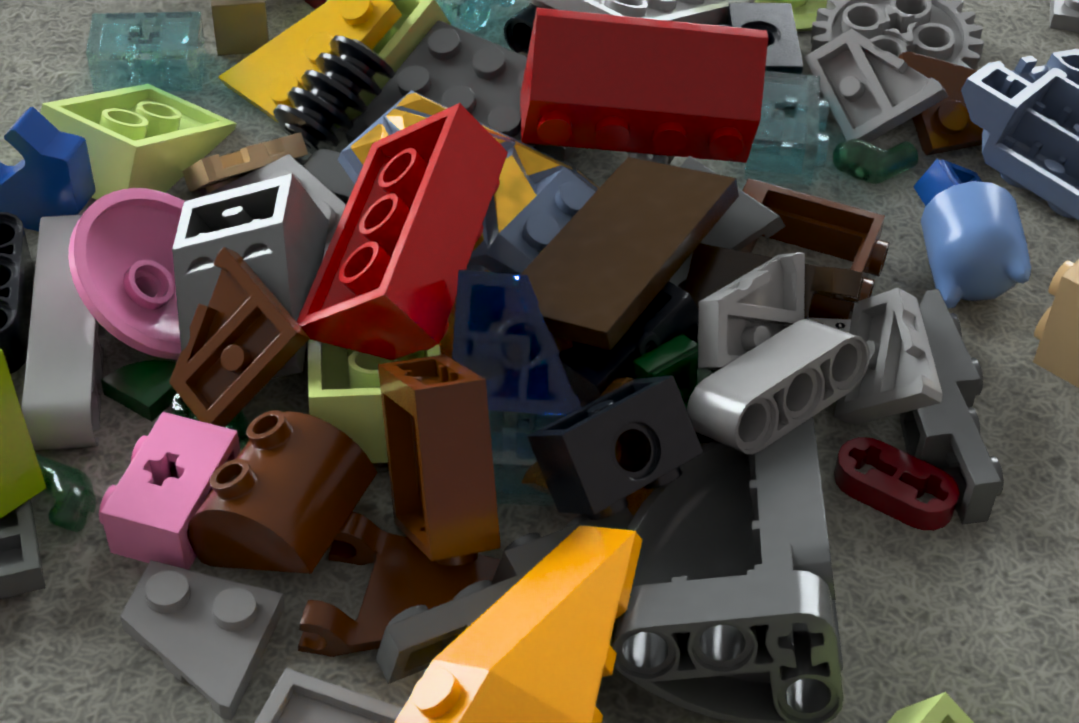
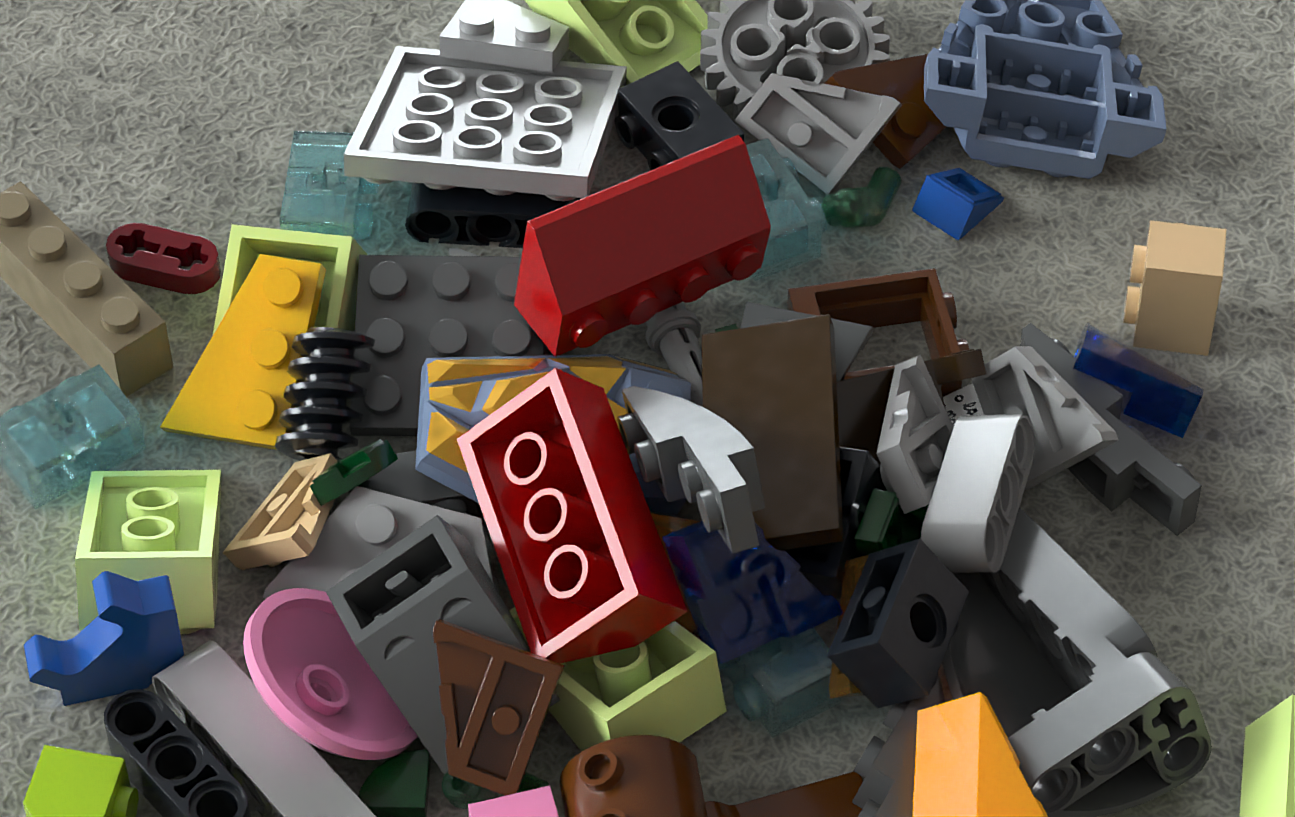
camera: 30 degrees left, 5 degrees up
reddish brown window [378,354,501,566] -> none
dark red beam [834,437,960,530] -> none
medium blue piece [921,181,1031,309] -> none
none -> dark green tile [310,439,398,506]
none -> dark grey slope [617,386,766,554]
none -> clear blue slope [1073,323,1203,438]

